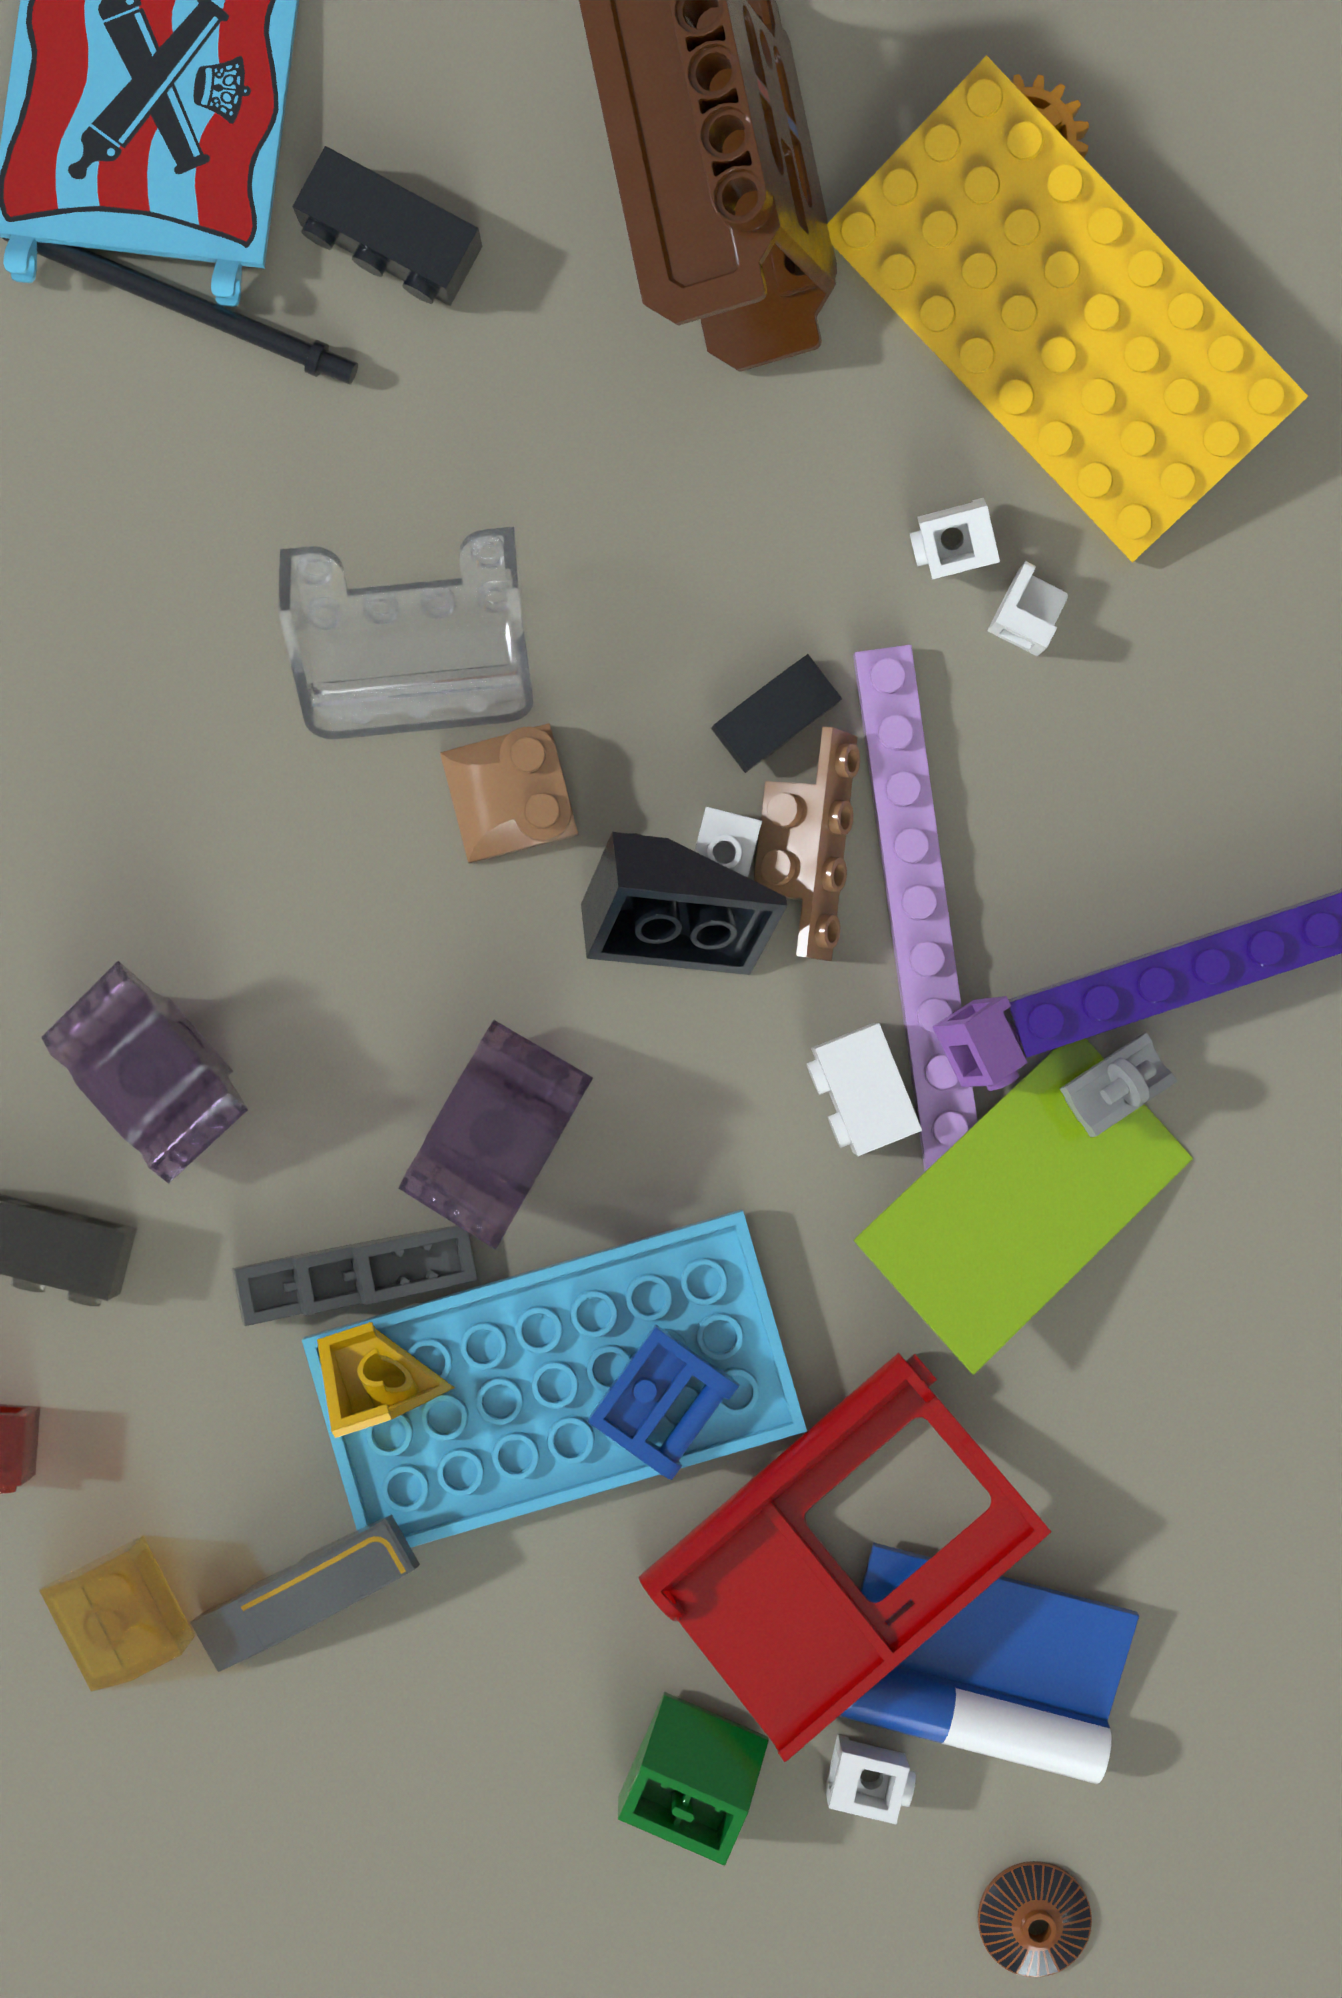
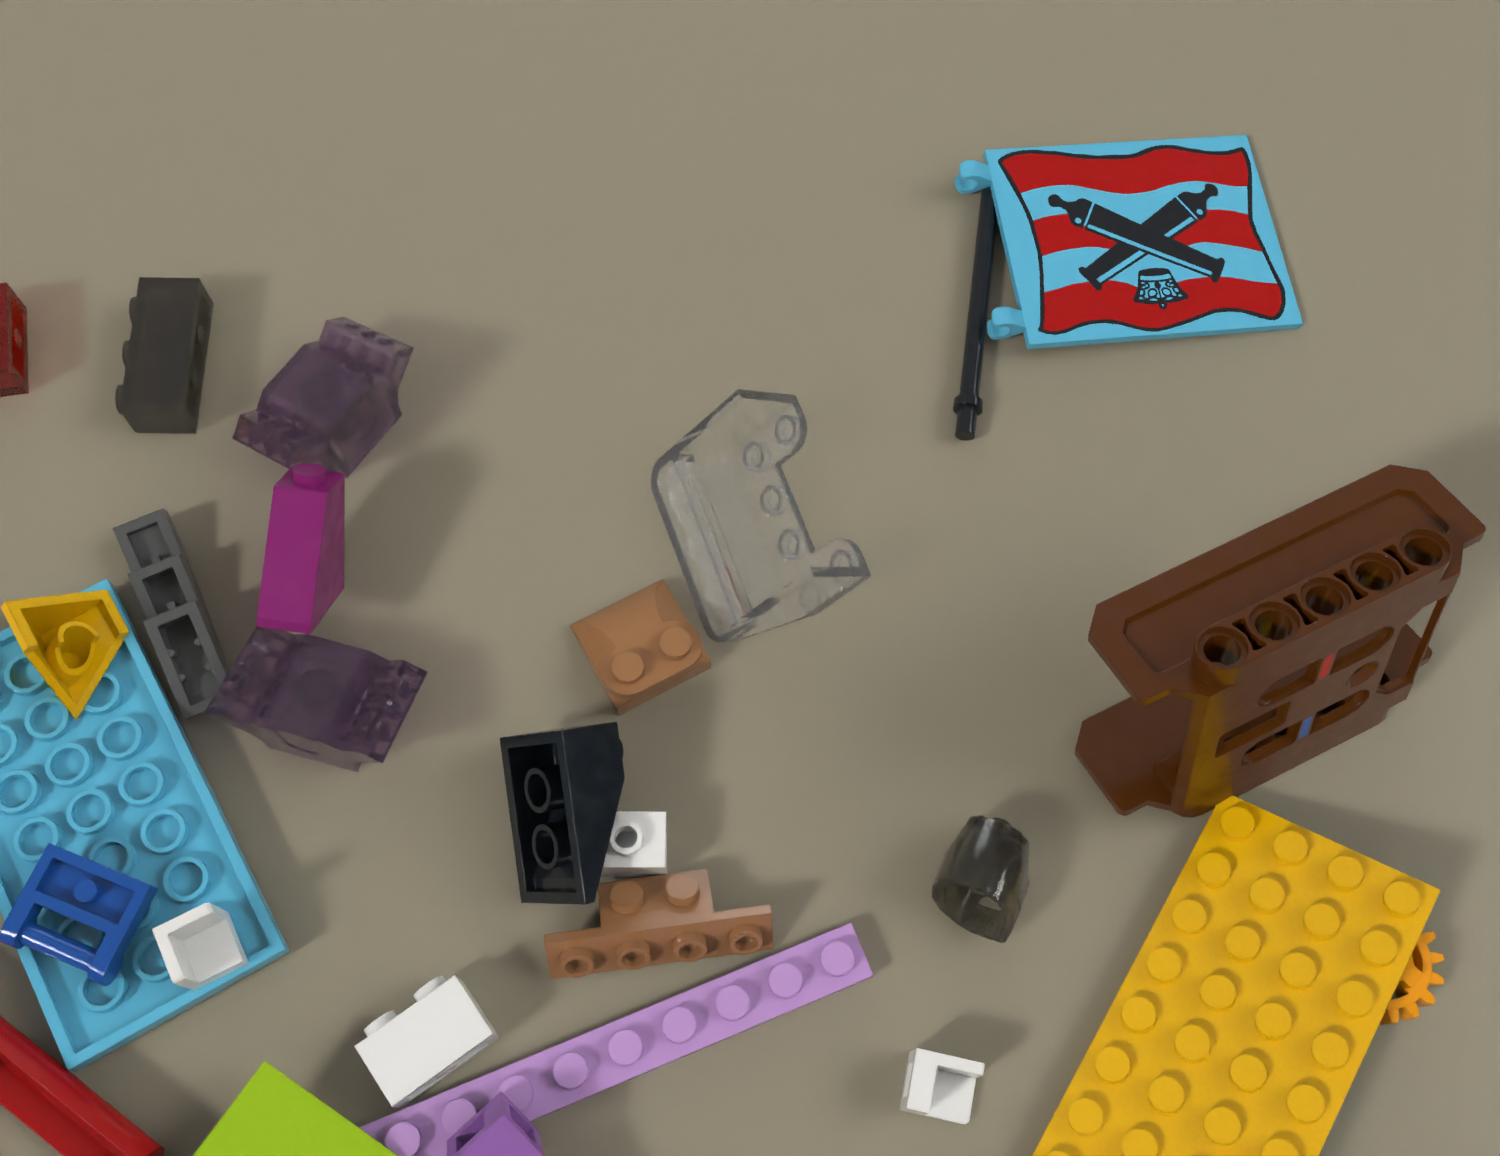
camera: 70 degrees right, 20 degrees down
black brick [292,146,482,306] -> none
black slope [711,654,842,773] -> none
white brick [909,498,1000,580] -> none
none -> white panel [152,902,249,991]
none -> magenta slope [257,463,345,634]
none -> clear smoke helmet [932,815,1030,943]

